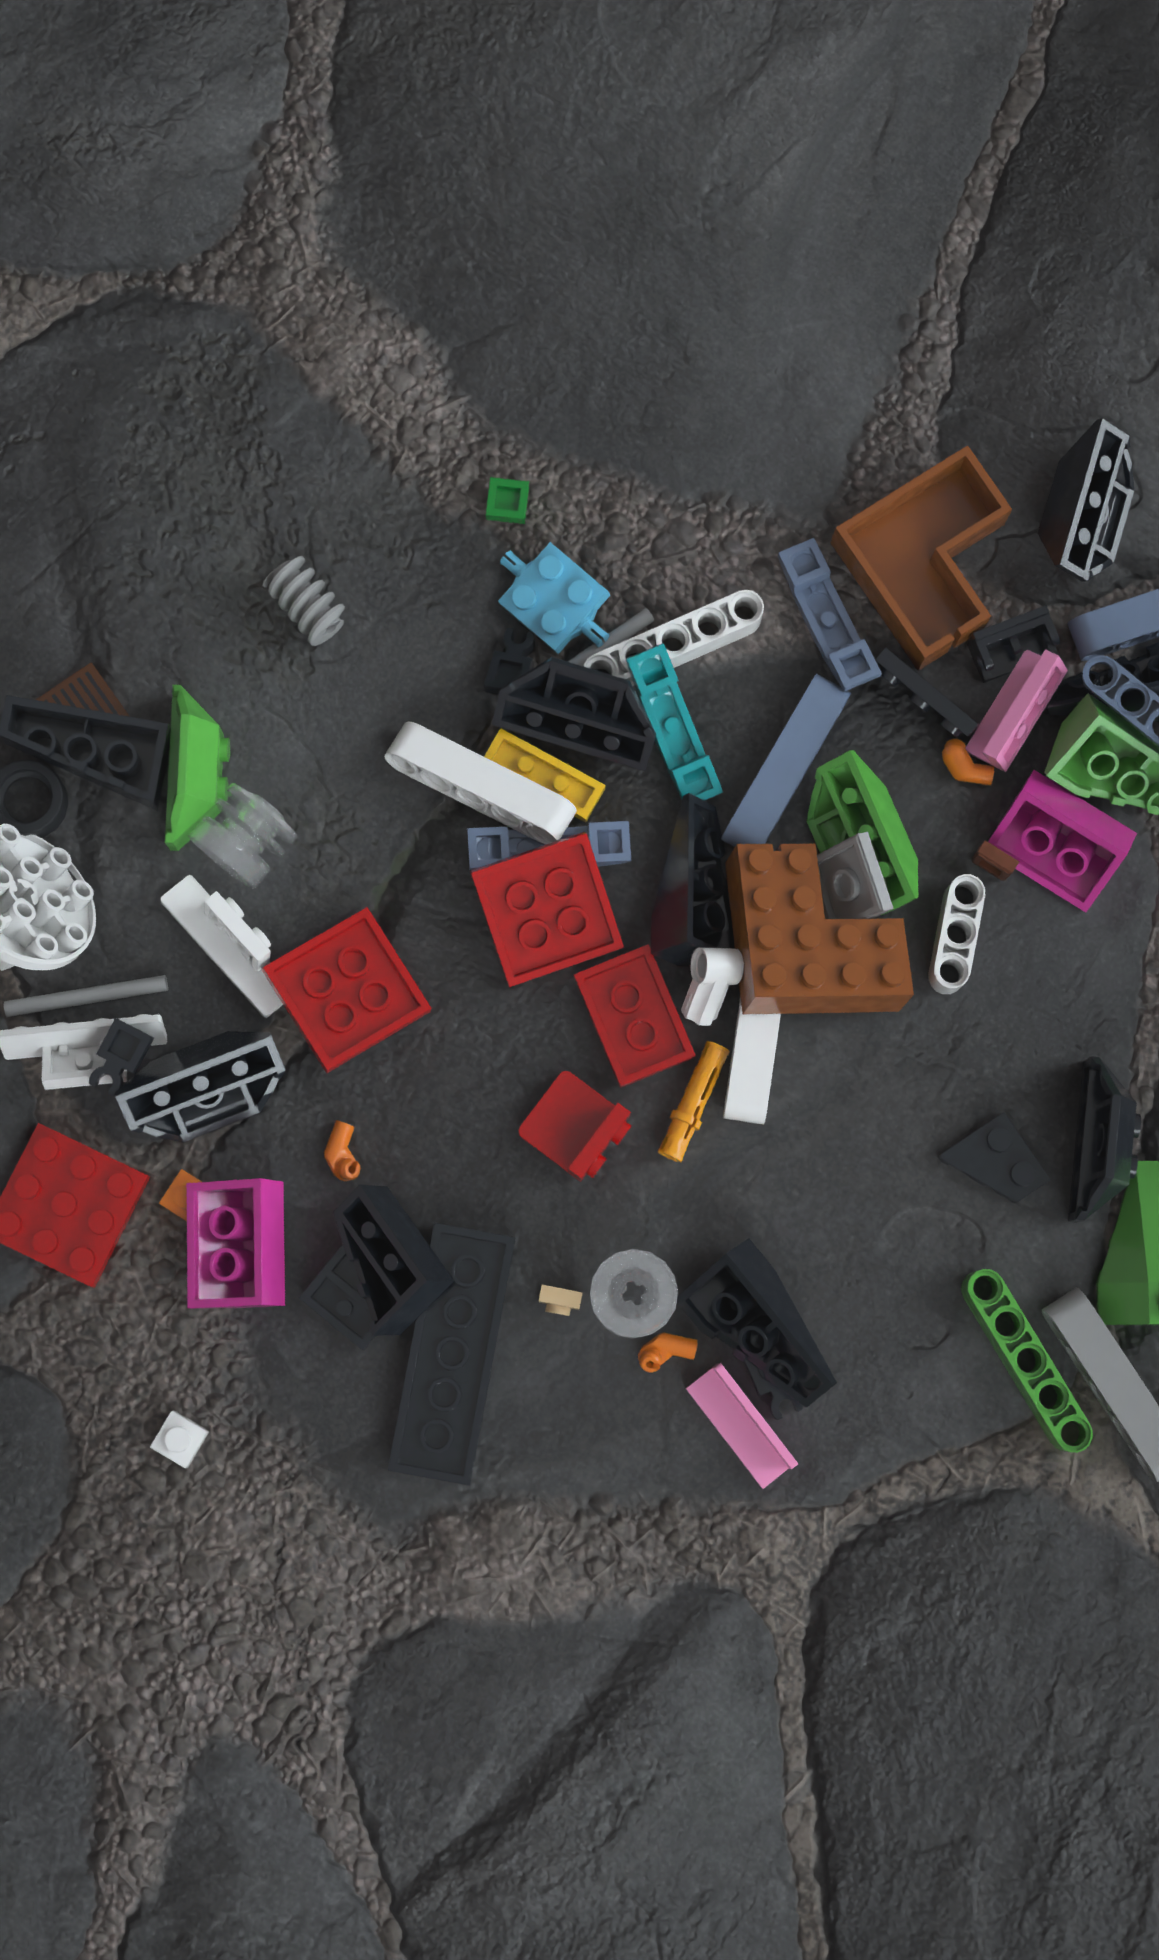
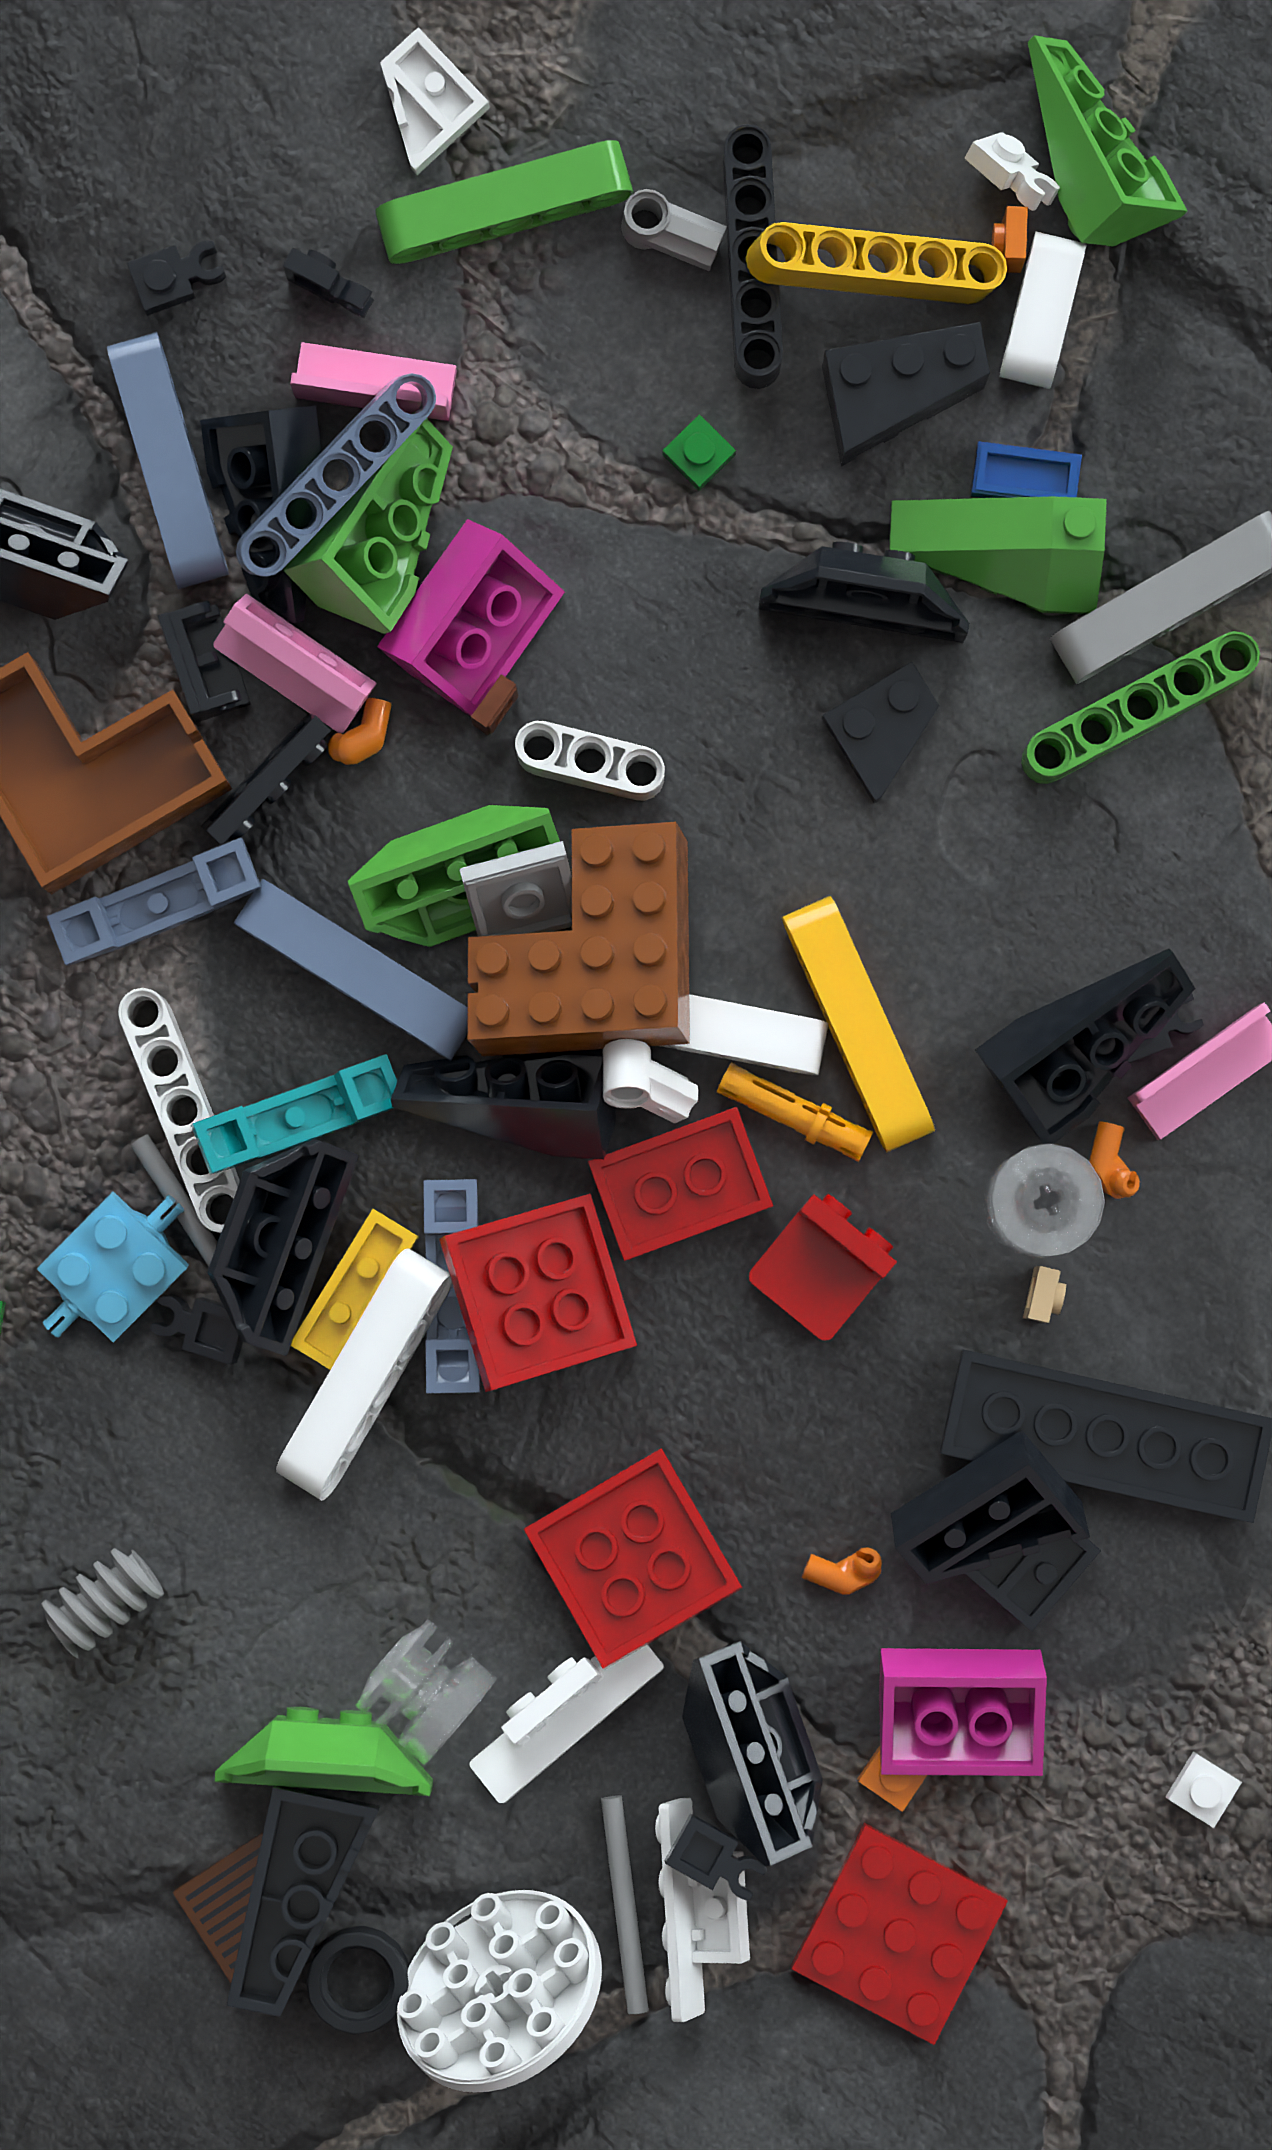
camera: 85 degrees left, 5 degrees up
none -> yellow beam [782,896,935,1153]

